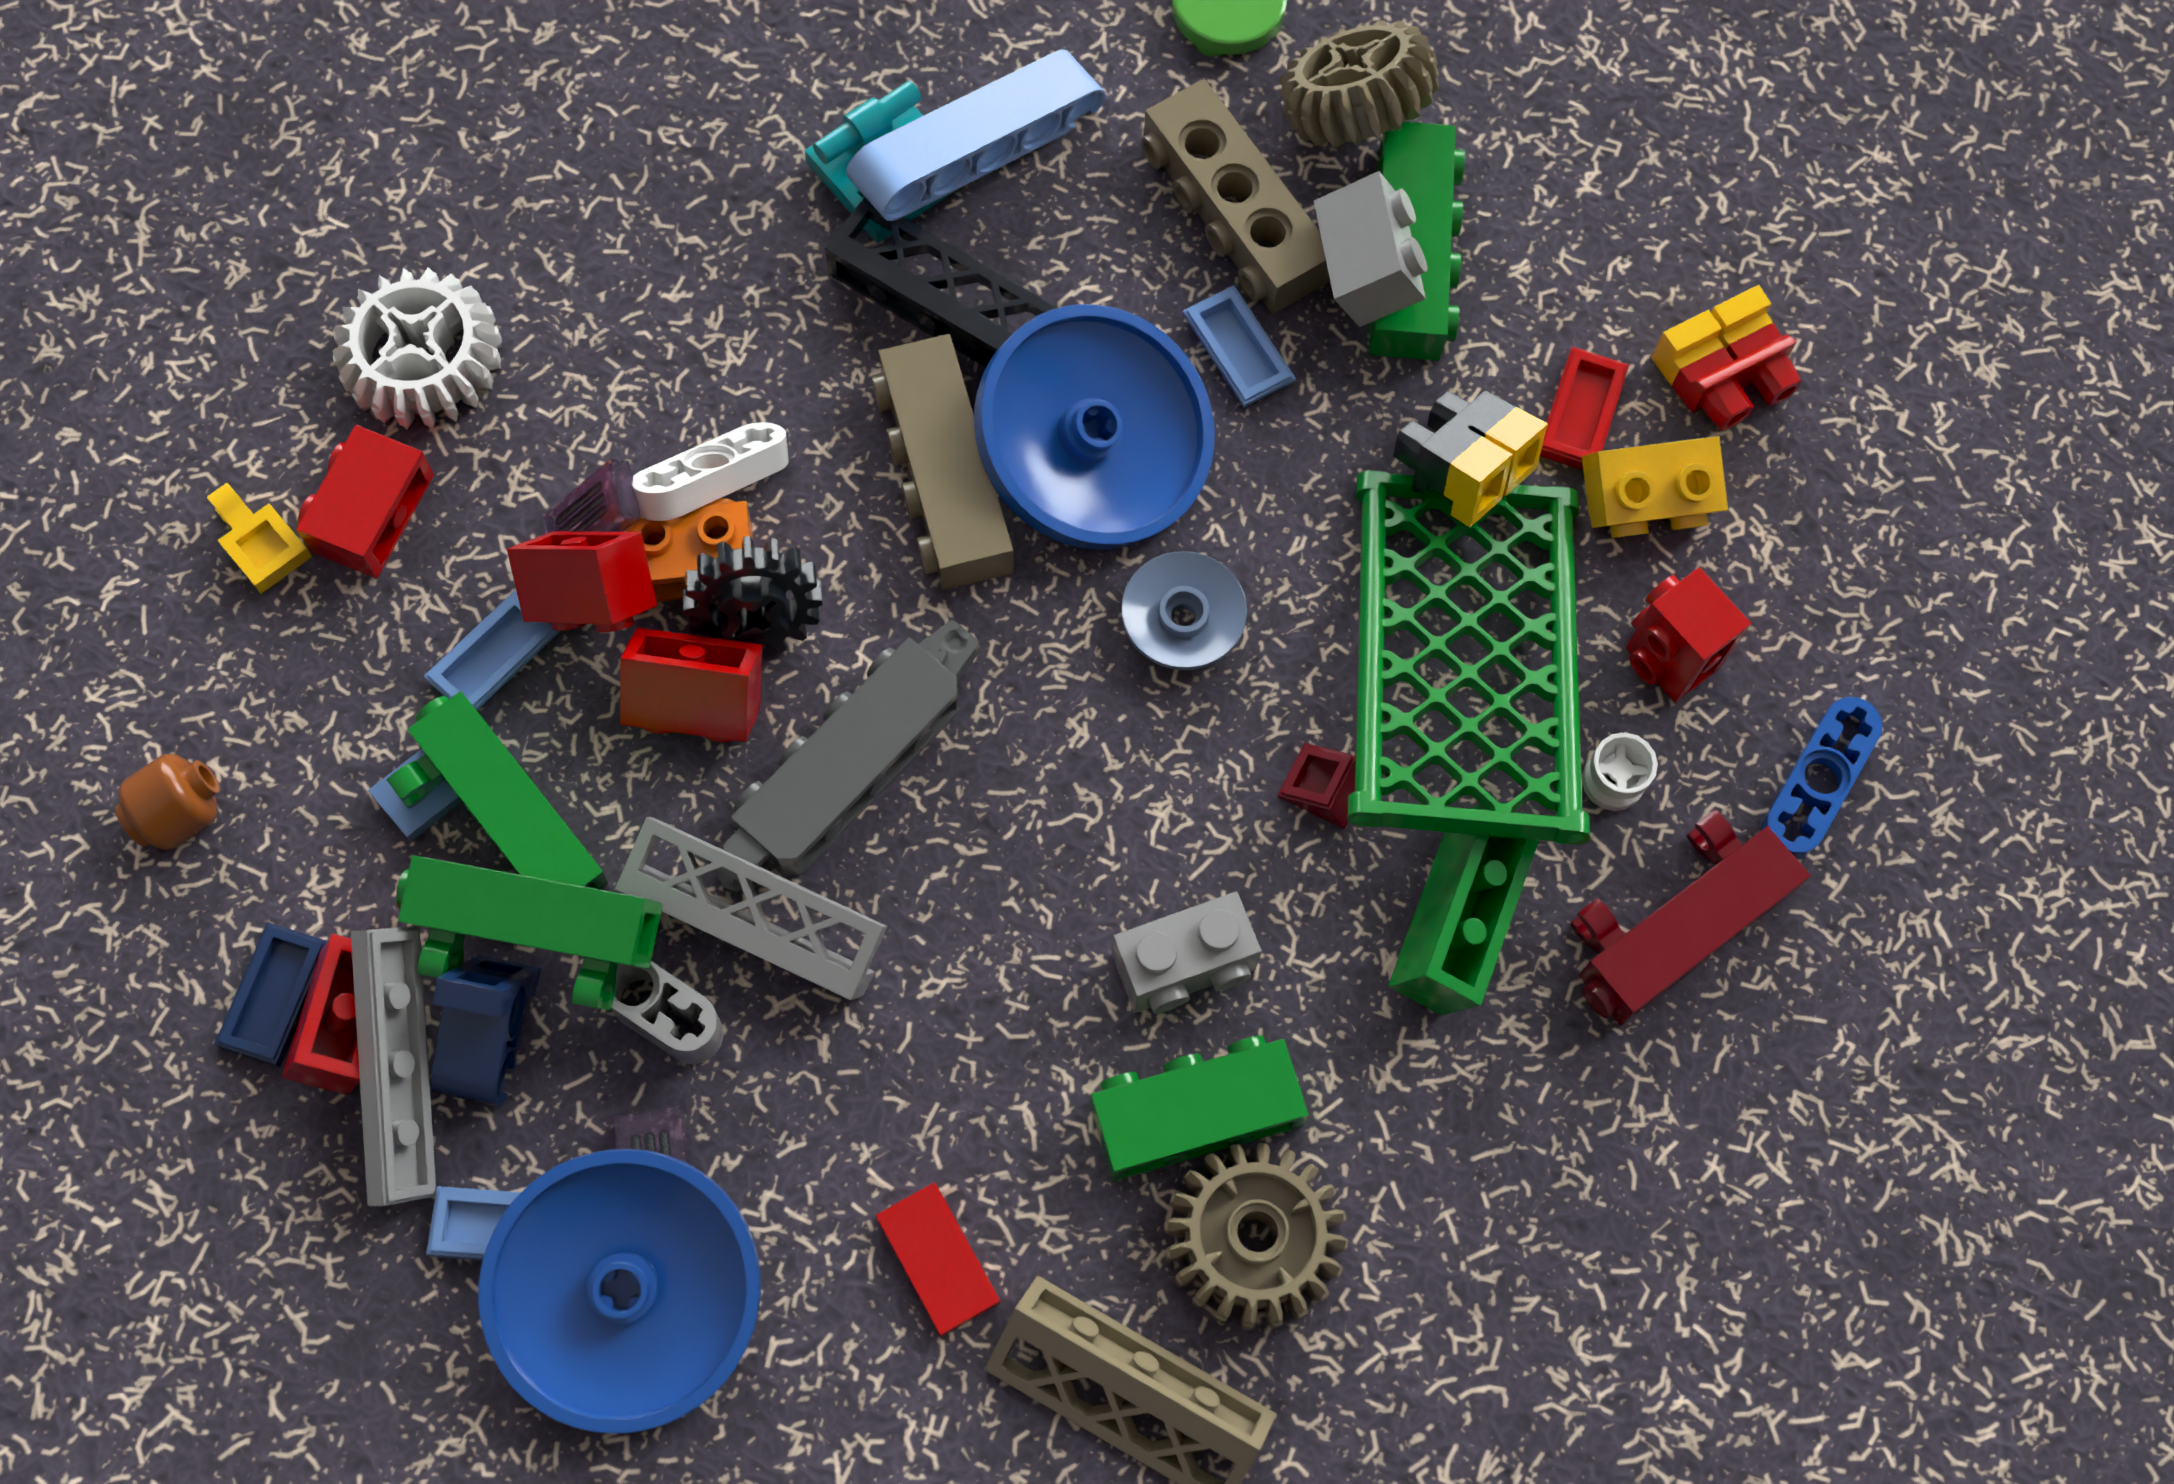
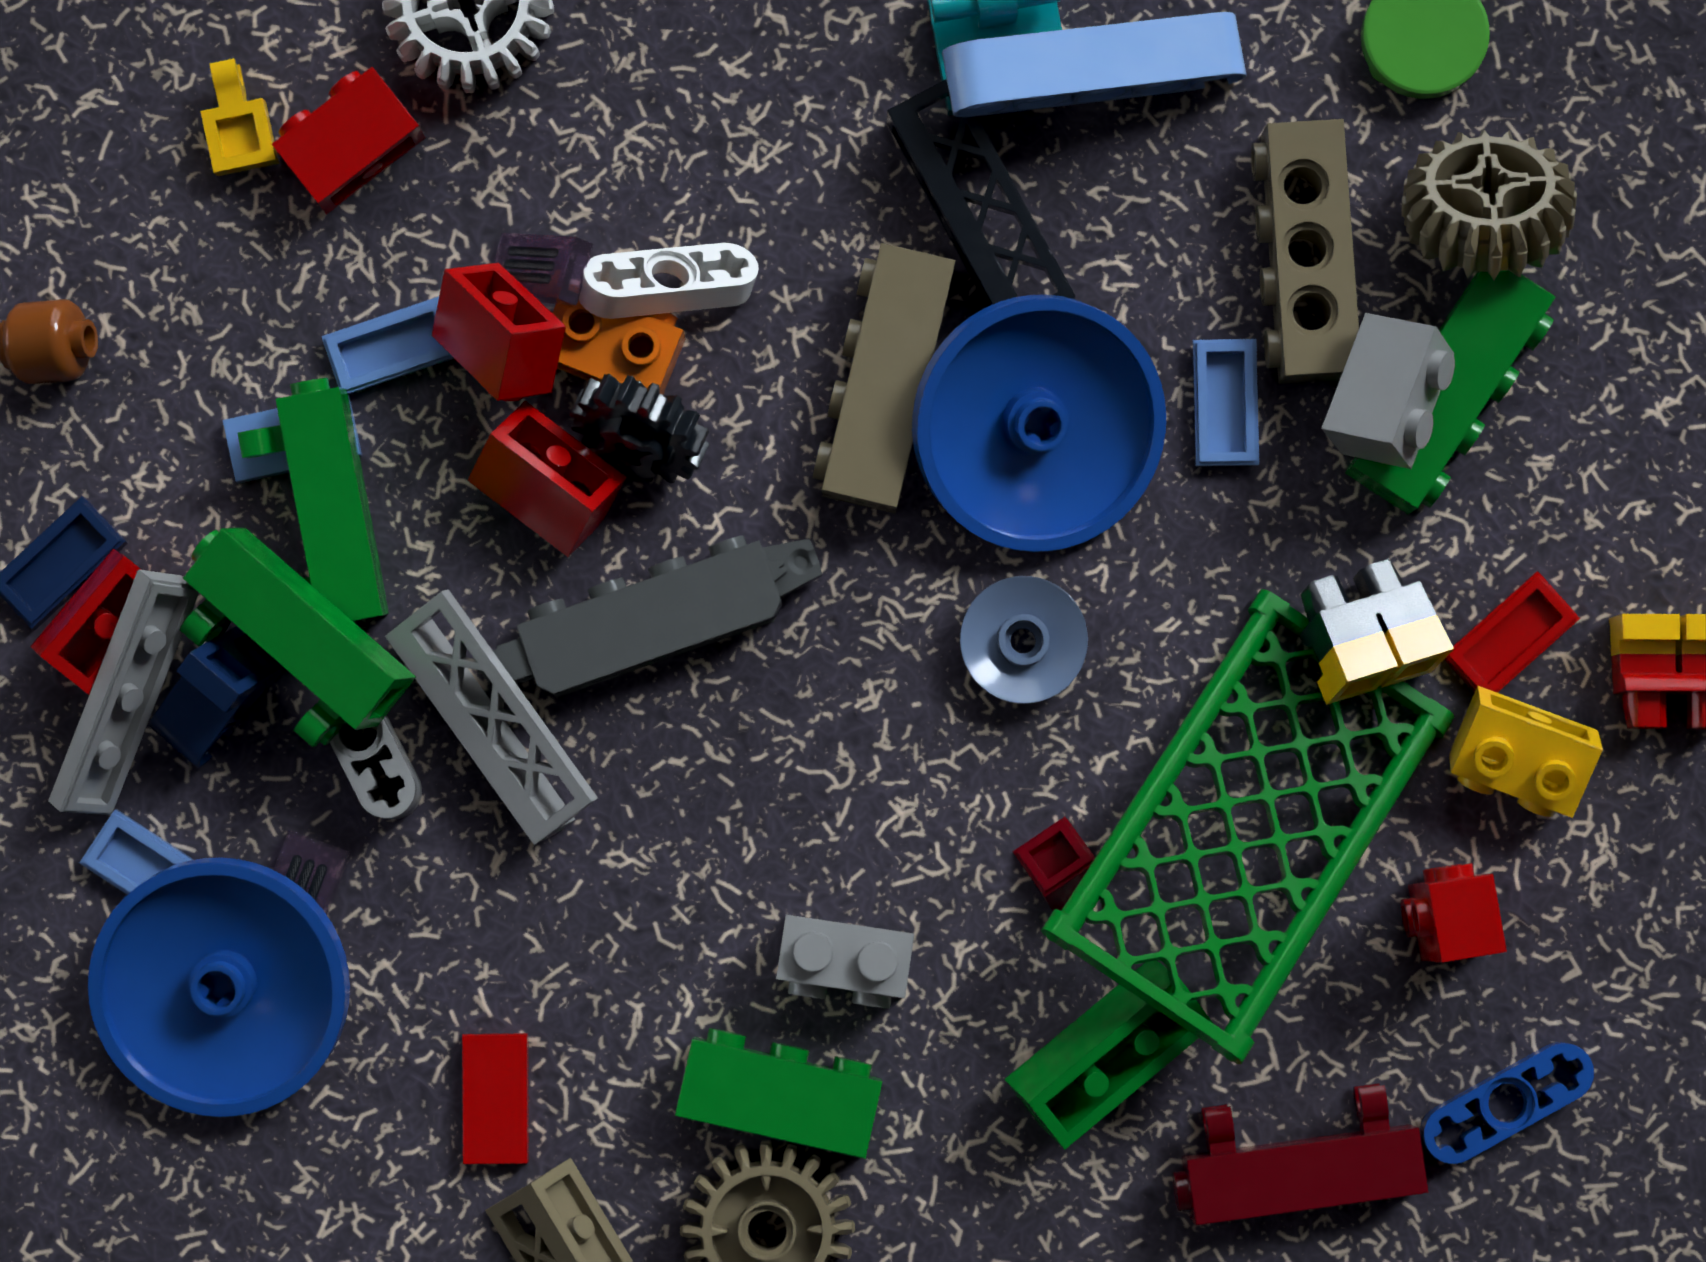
camera: 30 degrees right, 15 degrees up
white wheel [1582,732,1658,811] -> none

